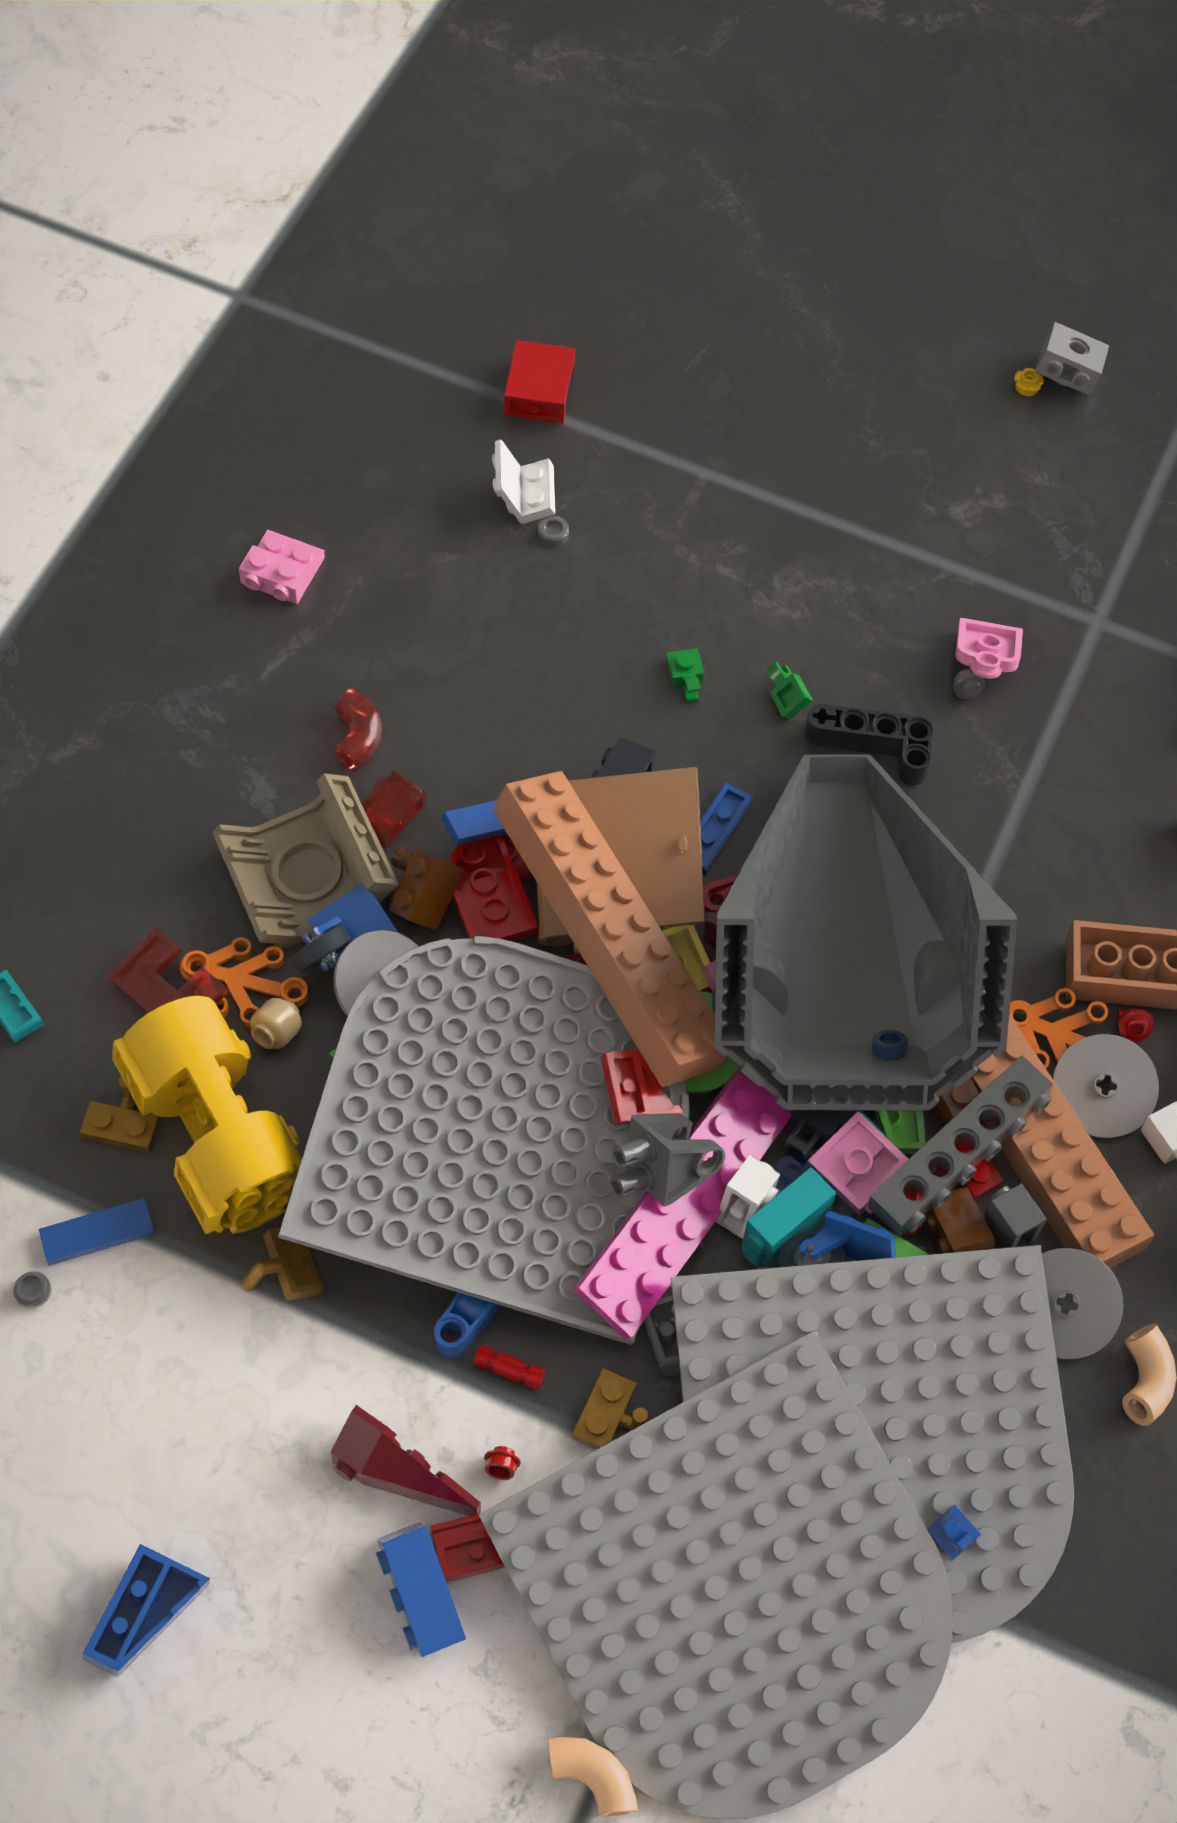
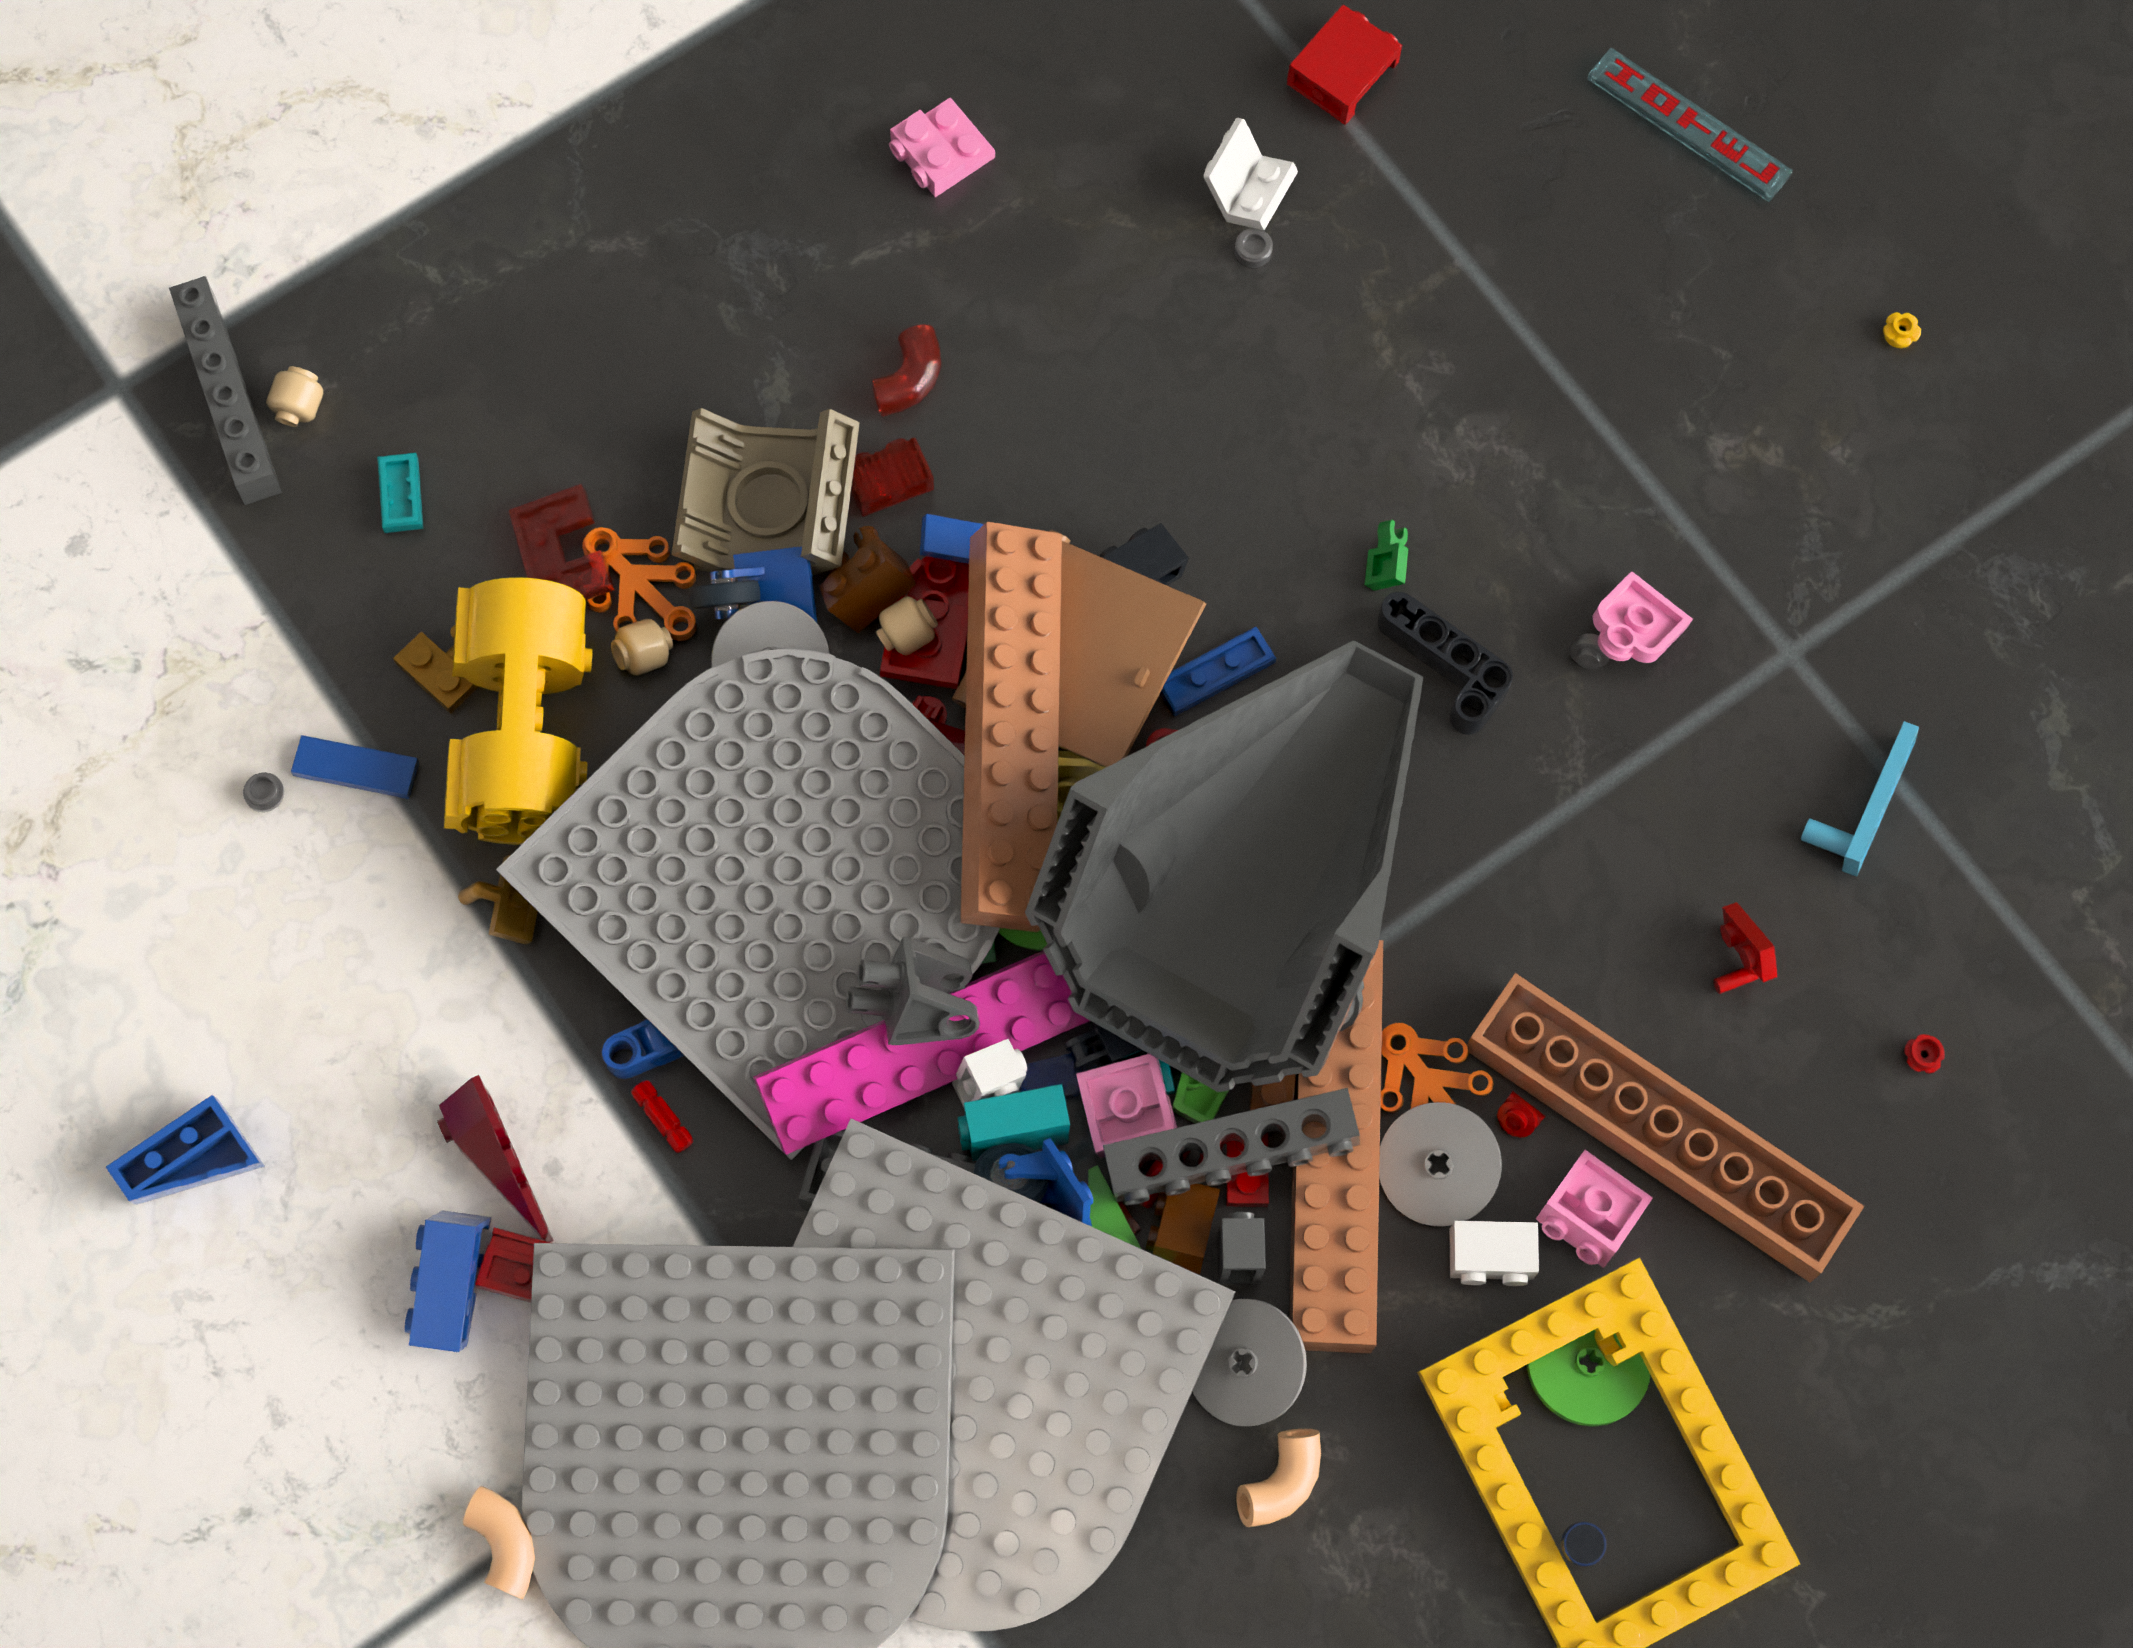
camera: 30 degrees right, 10 degrees up
red plate [484,1446,521,1480] -> none
pearl gold plate [572,1368,648,1449] -> none
red wing [600,1049,683,1126] -> none
green plate [666,648,704,702] -> none
dark blue tile [872,1030,908,1060] -> none
blue tile [927,1505,981,1561] -> none
light grey brick [1035,322,1109,395] -> none
none -> tan head [876,596,938,656]
none -> clear light blue tile [1588,48,1793,202]

